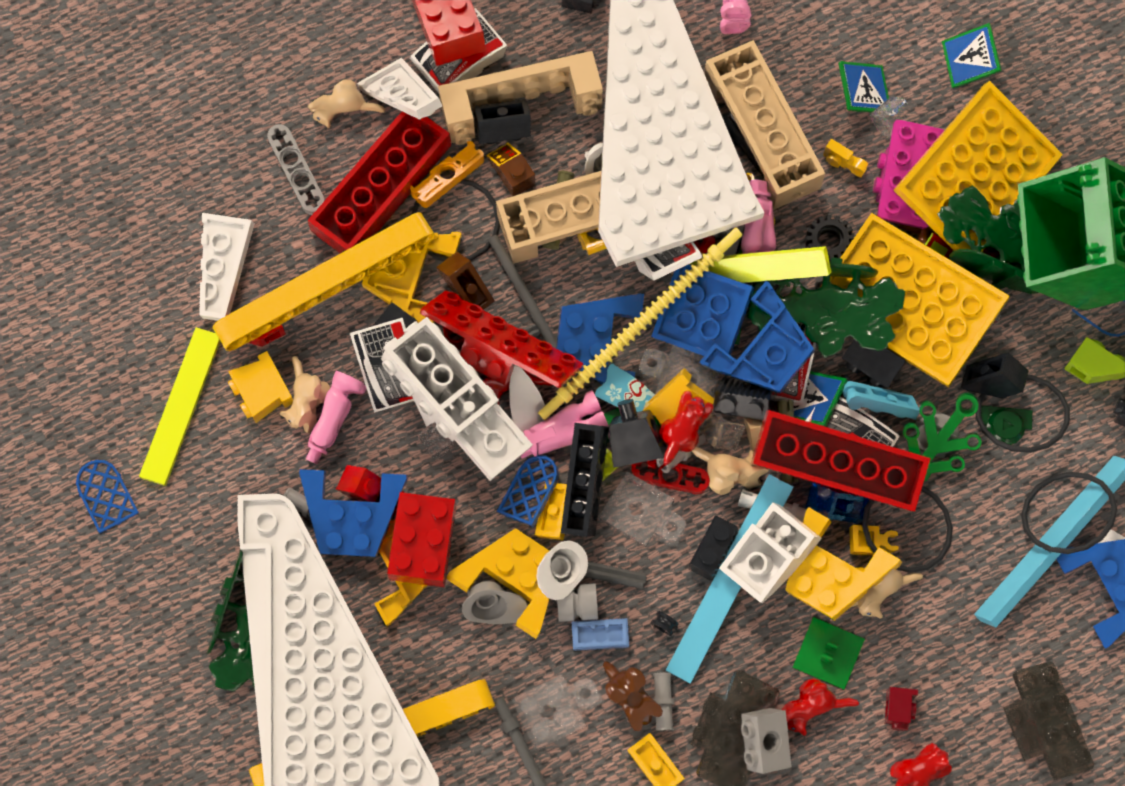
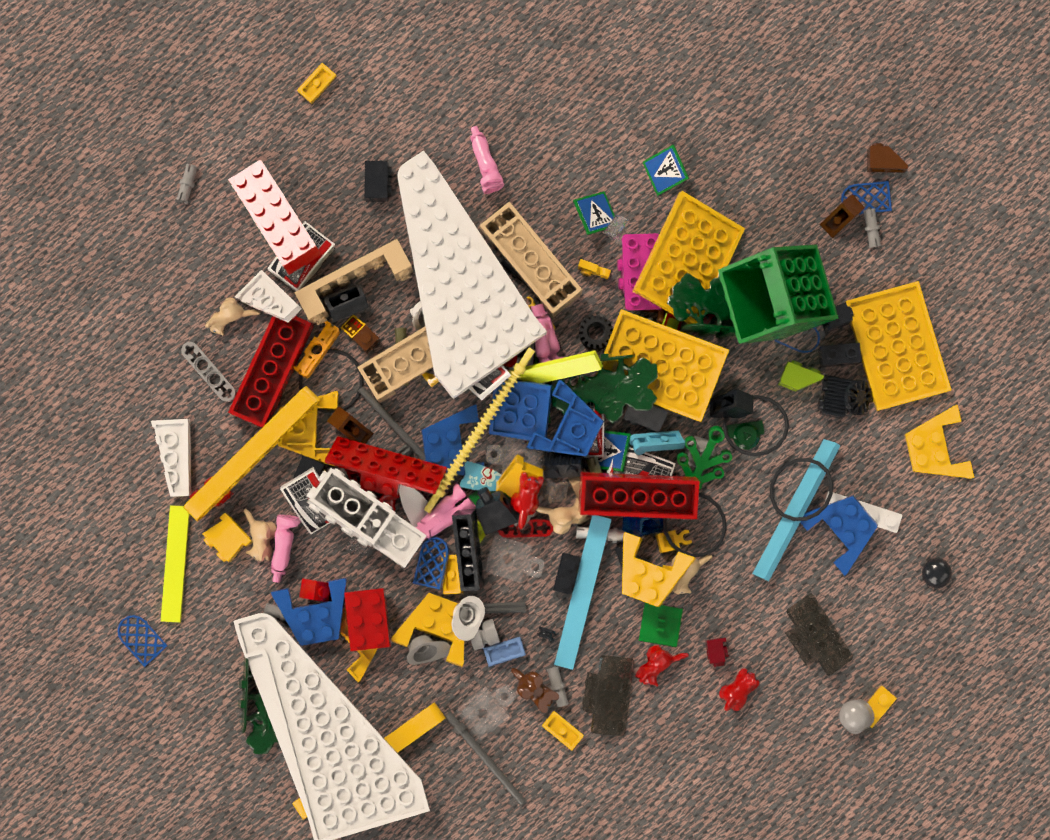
camera: 15 degrees left, 10 degrees up
white slope [719,503,822,603] -> none
light grey brick [741,708,792,774] -> none

